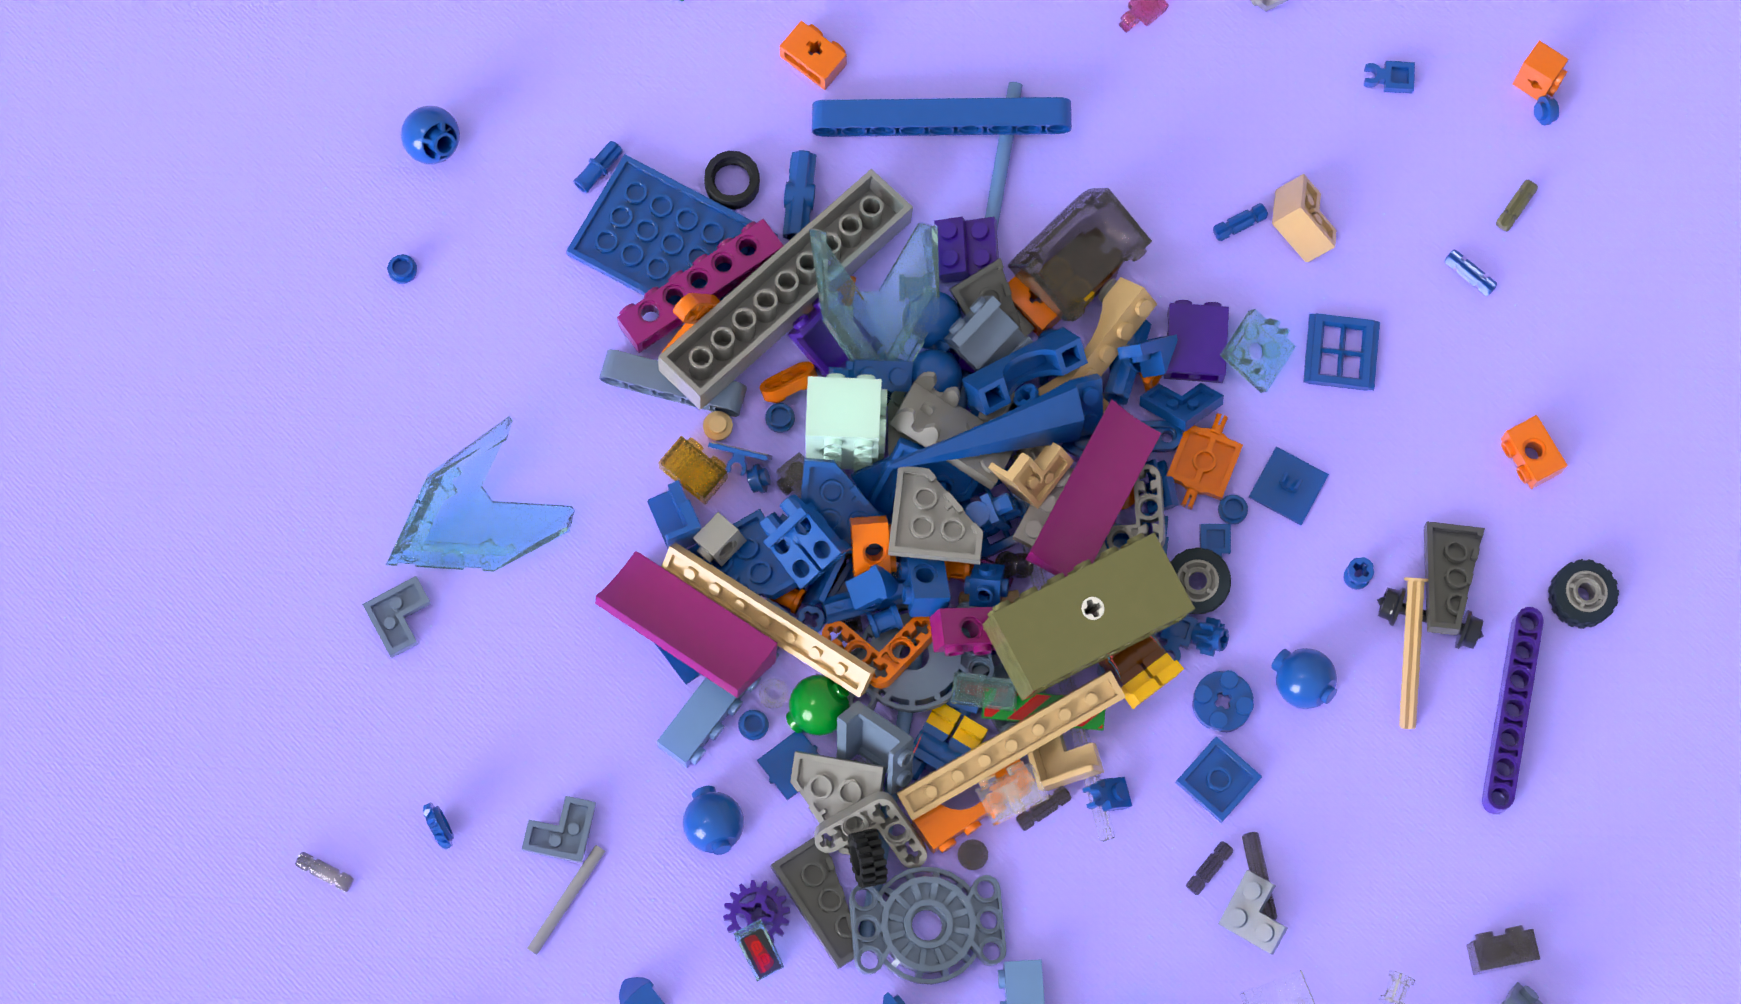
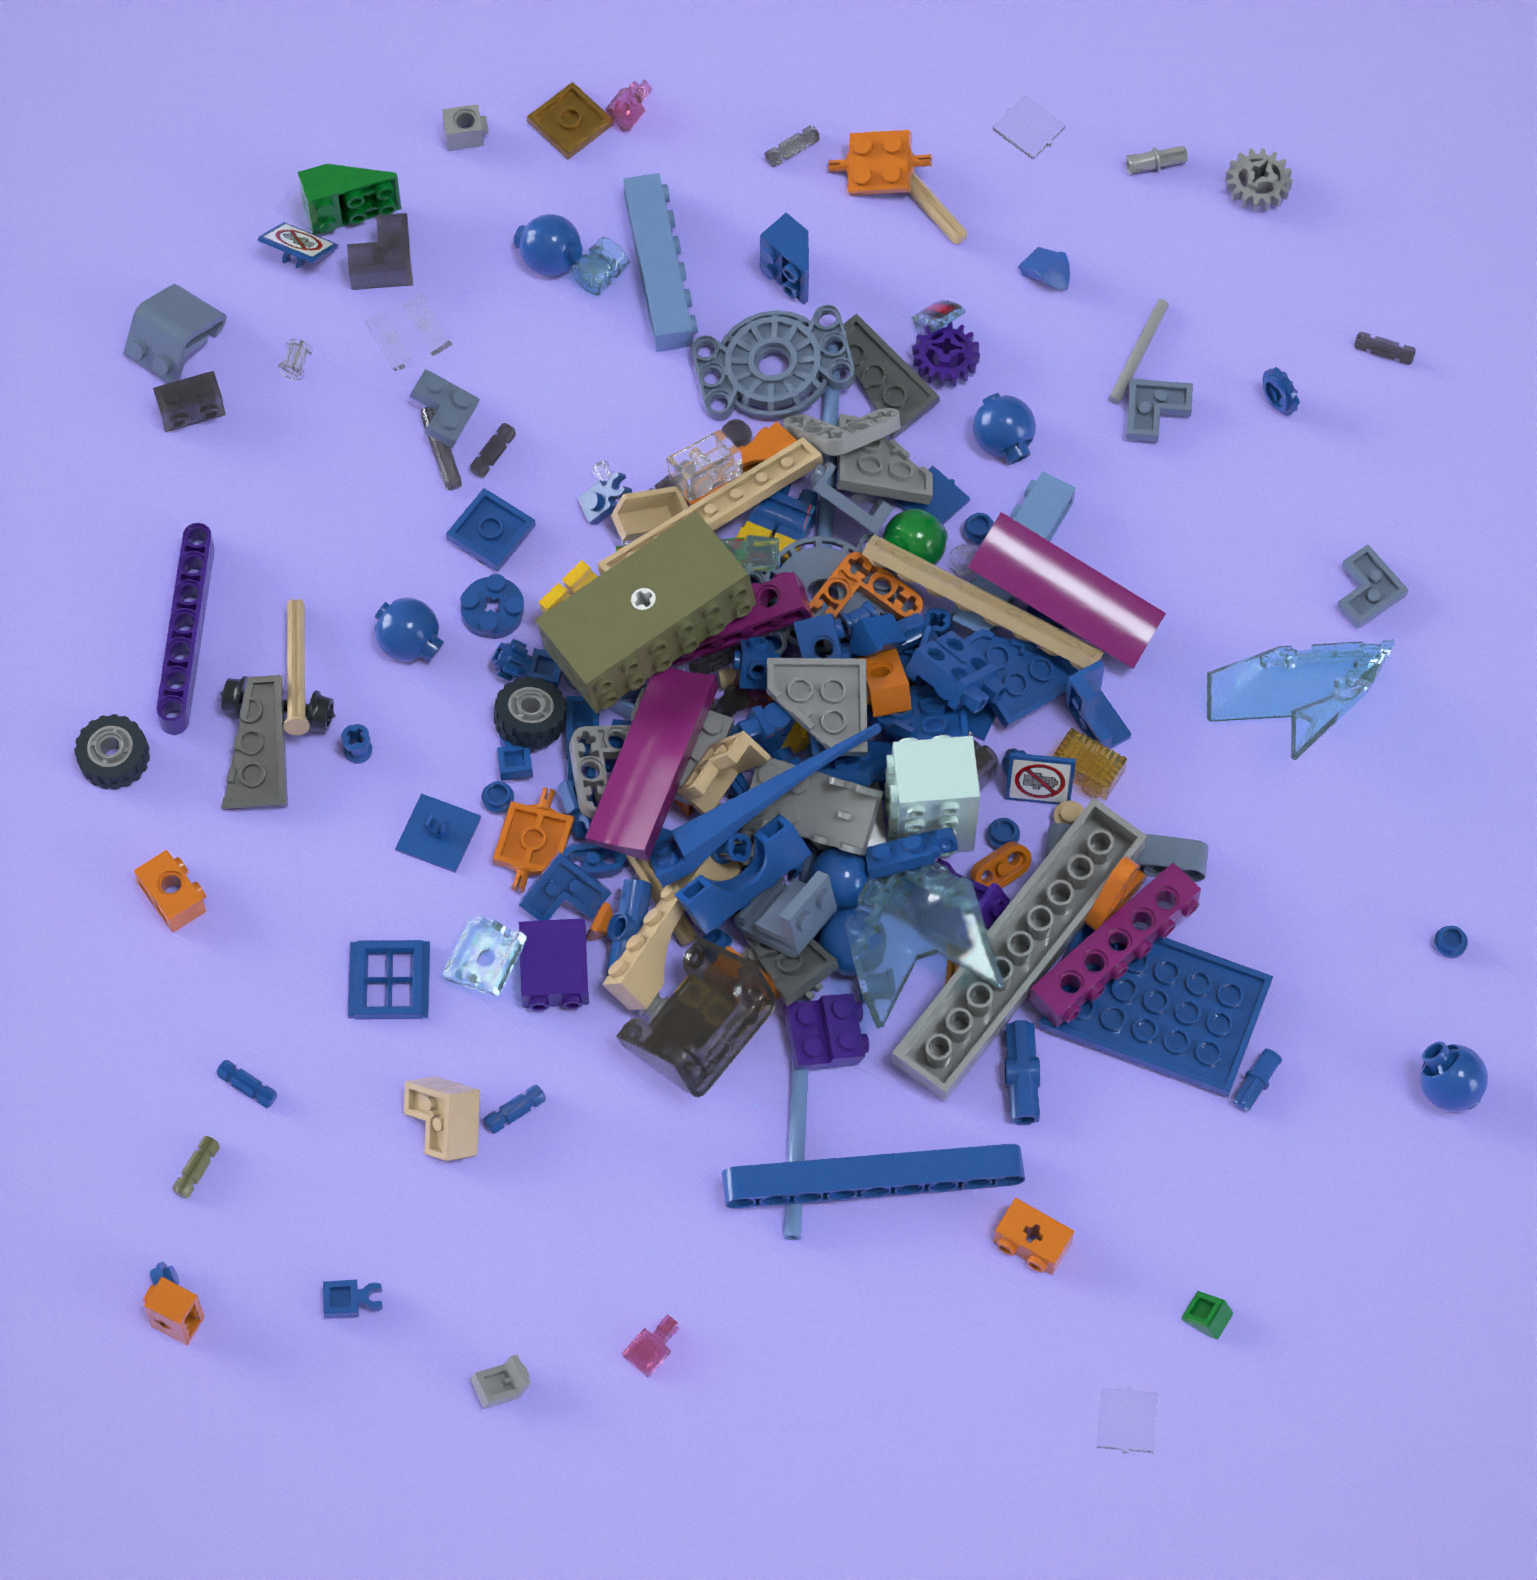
camera: 175 degrees right, 10 degrees down
light grey brick [693,512,747,567] -> none
black tyre [704,150,760,210] -> none
black tyre [848,828,888,889] -> none
blue slope [1117,334,1178,378] -> none

